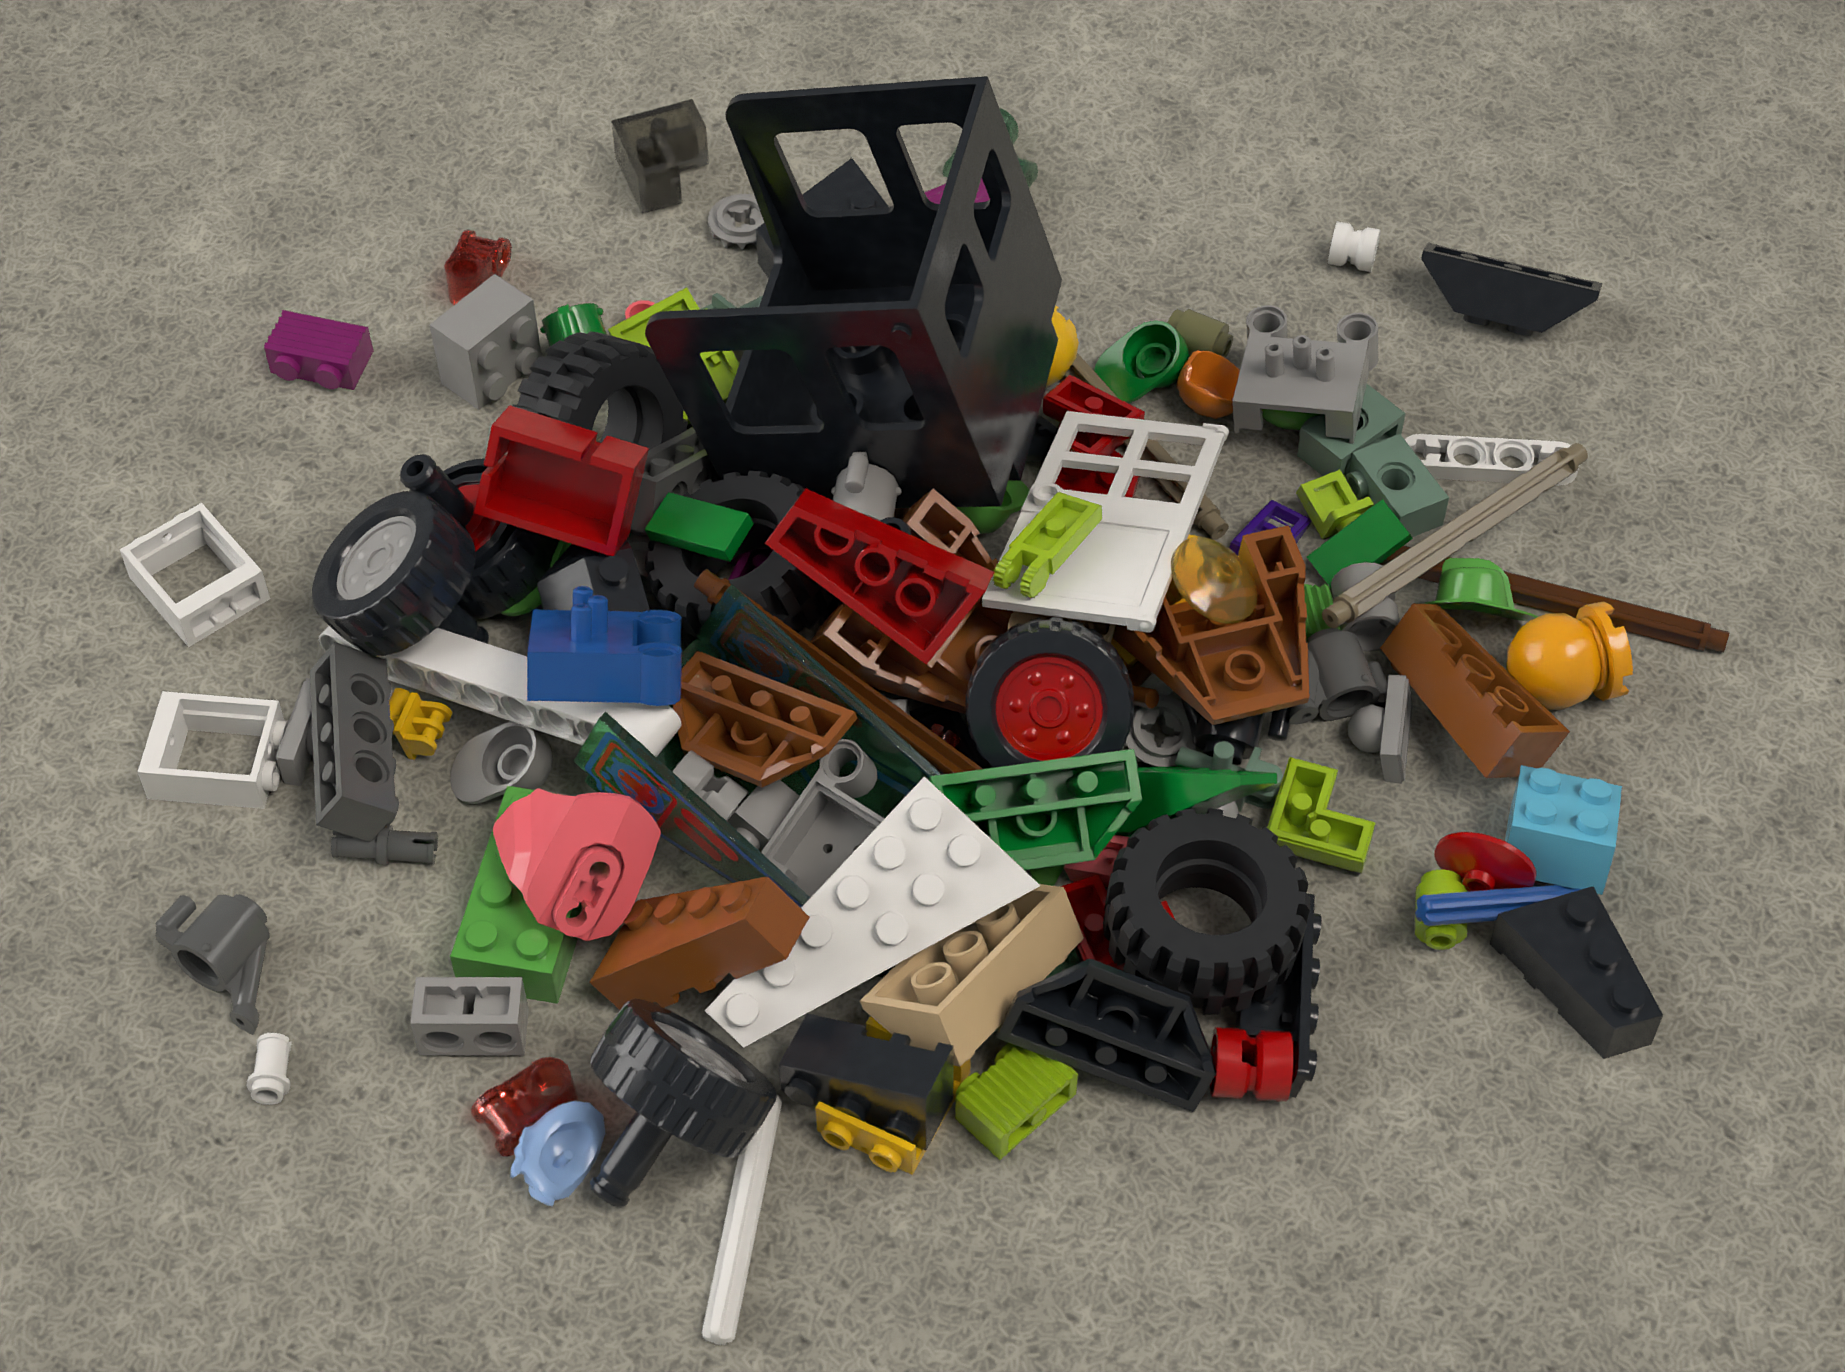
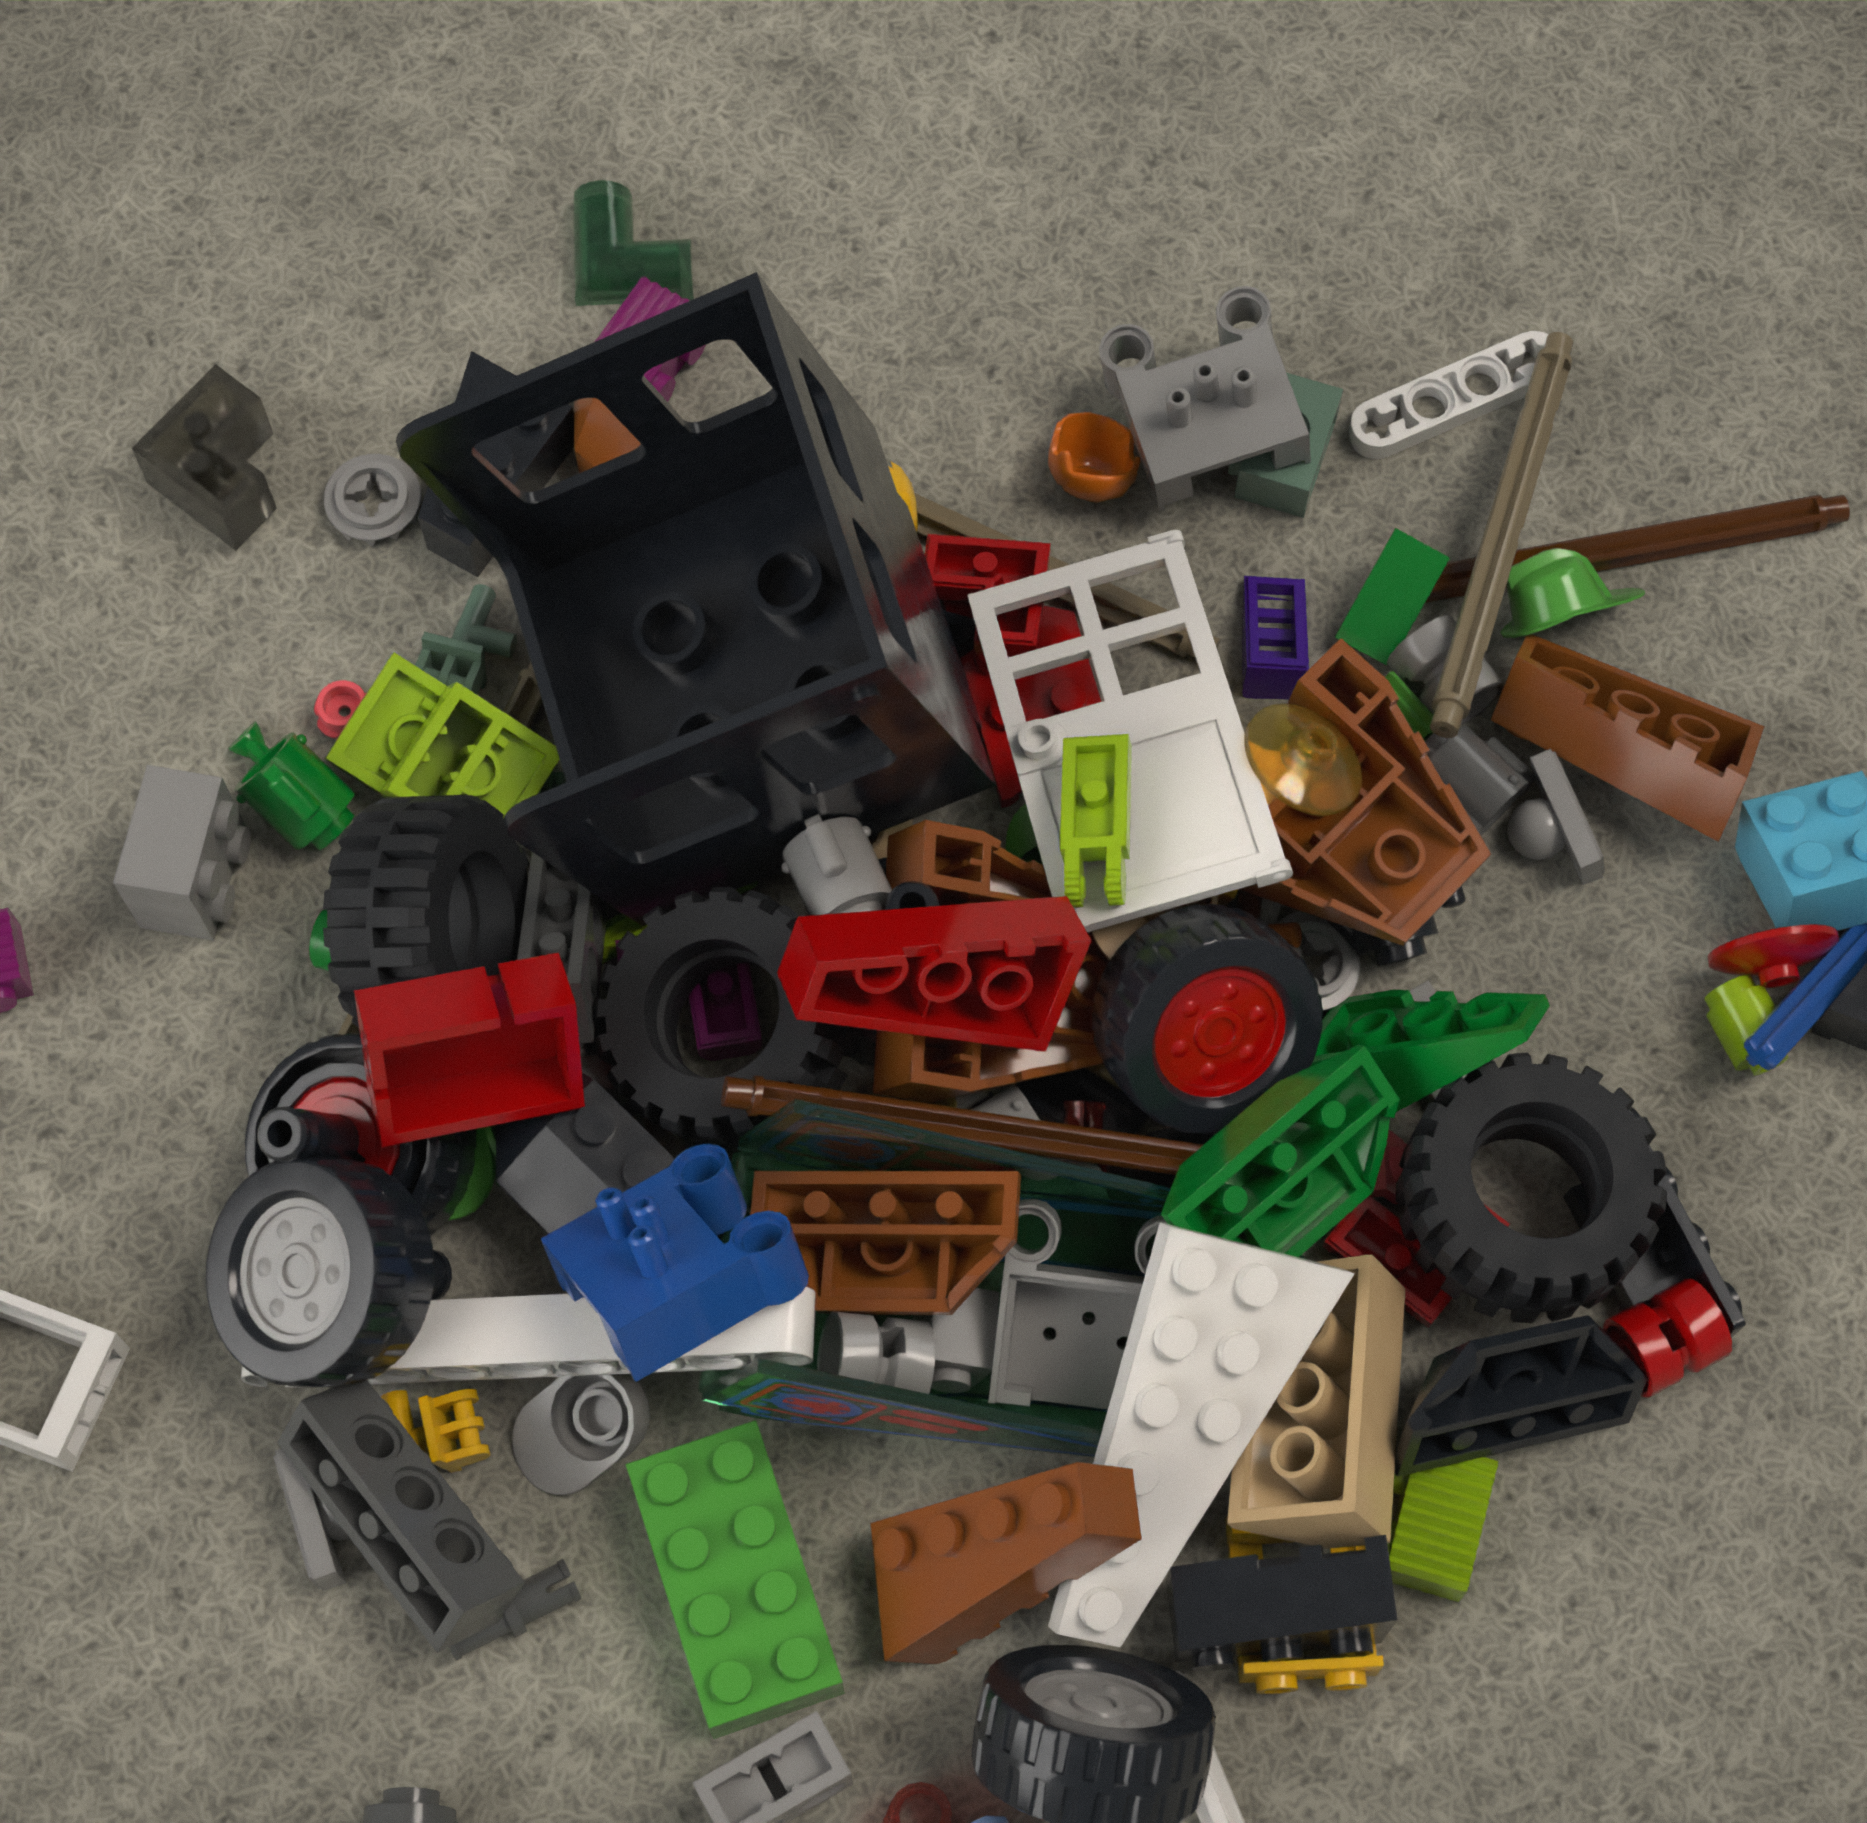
camera: 30 degrees left, 15 degrees up
white window [138,691,289,809] -> none
clear red piece [444,229,512,305] -> none
coral piece [493,788,661,941] -> none
green tile [644,492,754,562] -> none
green cap [1094,320,1188,404] -> none
olive brick [1167,309,1233,358] -> none
sand green arm [1175,741,1283,812] -> none
lime brick [1267,757,1376,874] -> none
lime bracket [1296,470,1374,539] -> none
white wheel [1328,221,1380,272] -> none
sand green brick [1346,434,1449,537] -> none
black wedge [1421,243,1603,336] -> none
light orange tile [1506,601,1633,710] -> none

